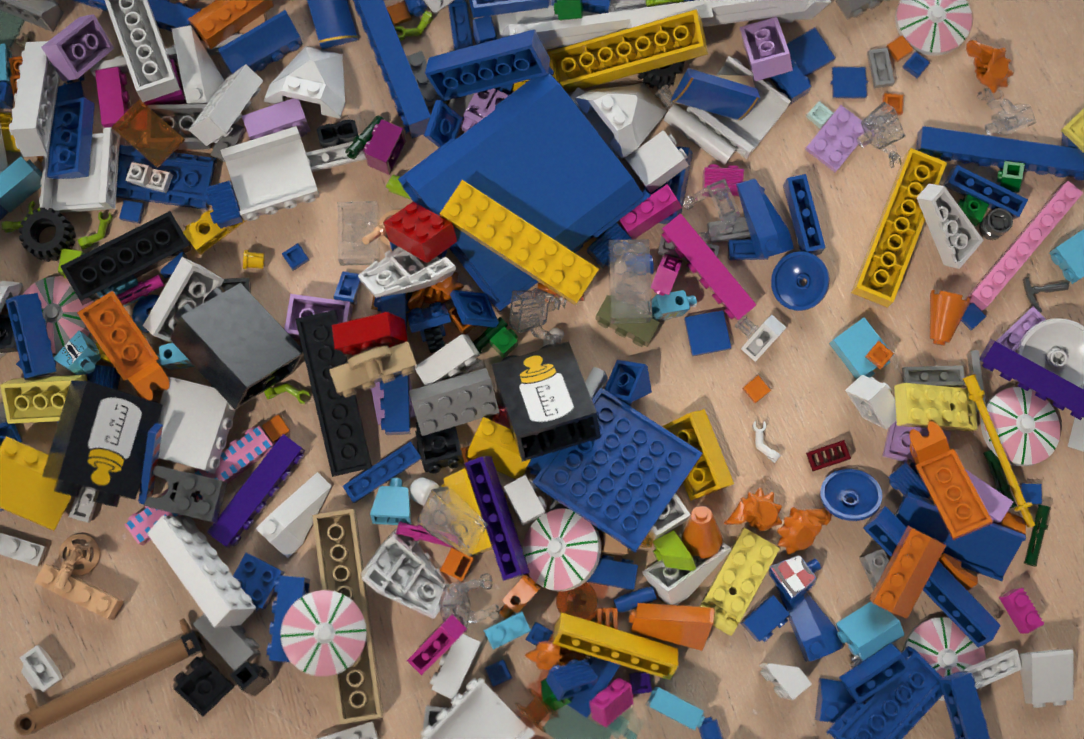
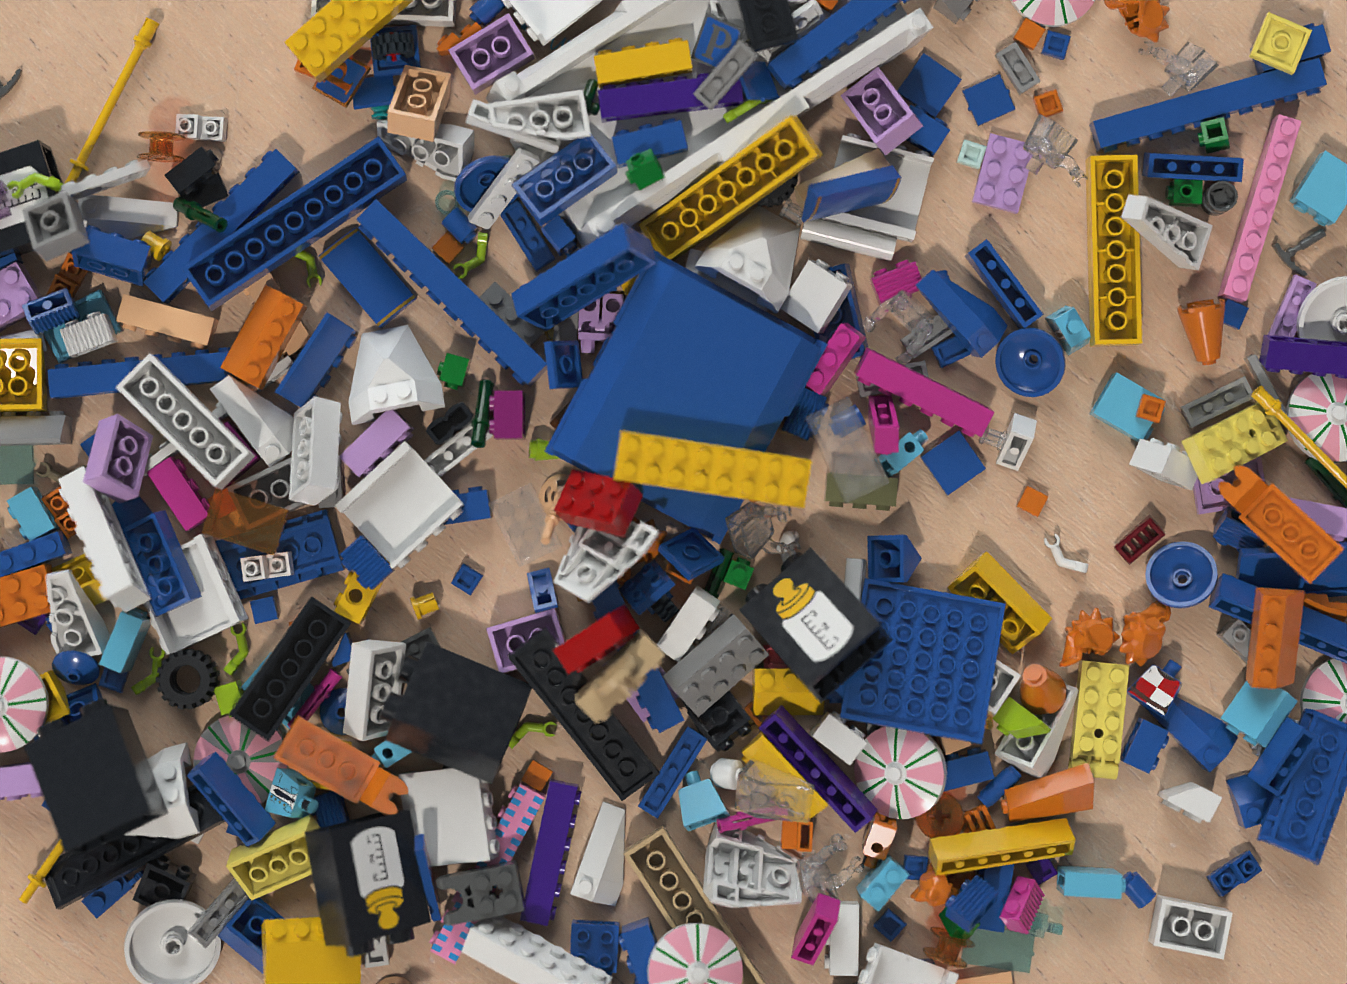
camera: 25 degrees left, 10 degrees up
none -> green brick [437,353,471,390]
none -> blue brick [444,486,492,525]
none -> medium azure torso [1045,306,1091,356]

